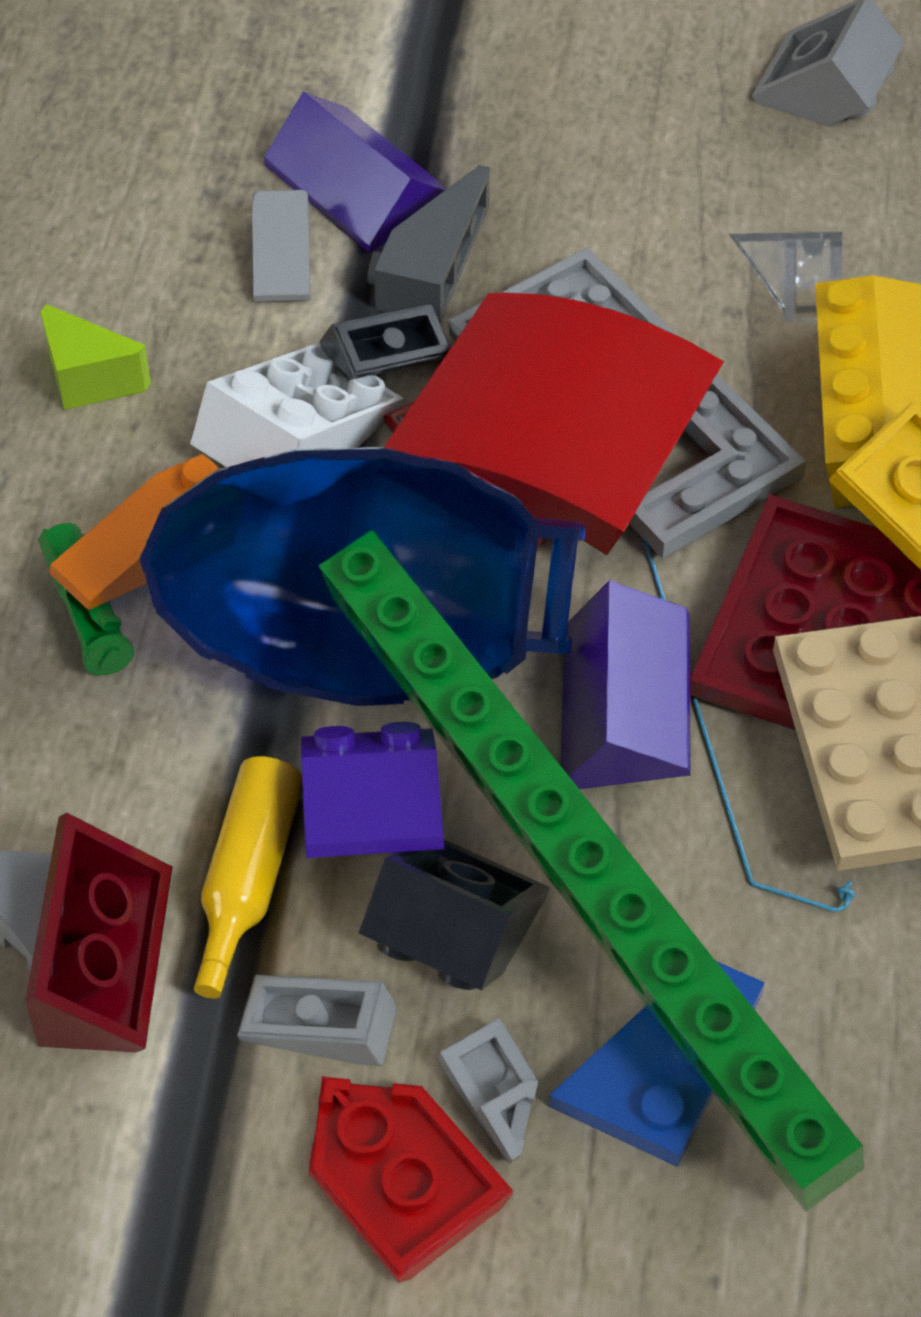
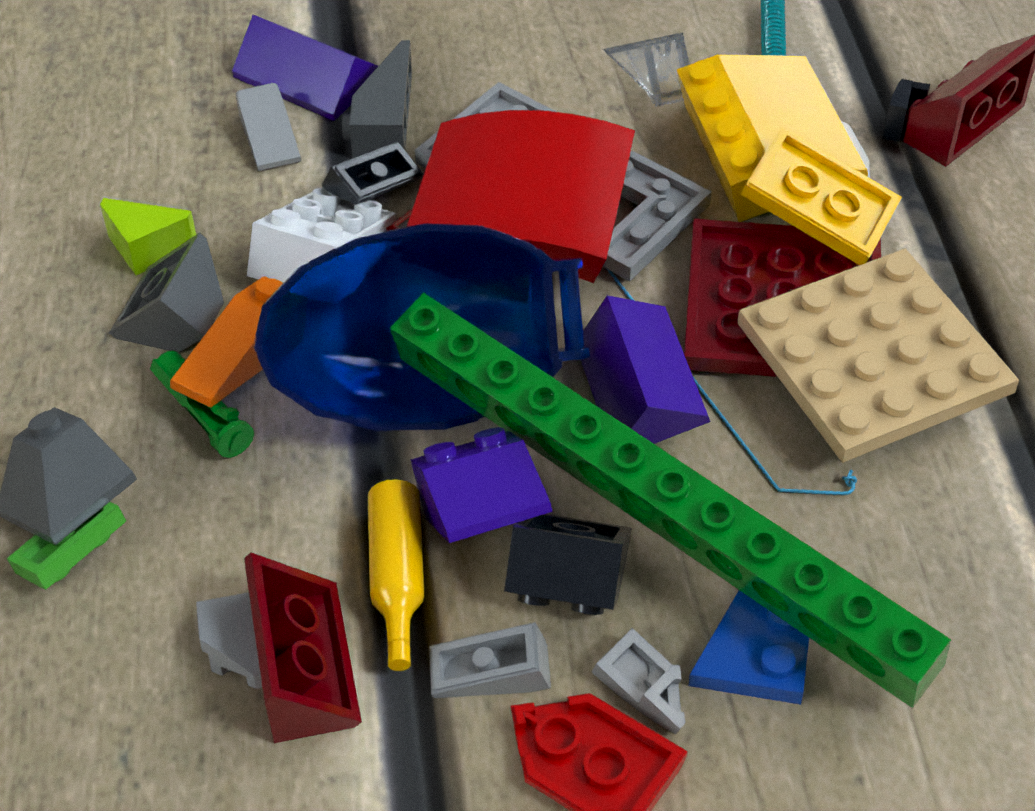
camera: 15 degrees left, 5 degrees down
none -> dark grey slope [109,232,224,353]

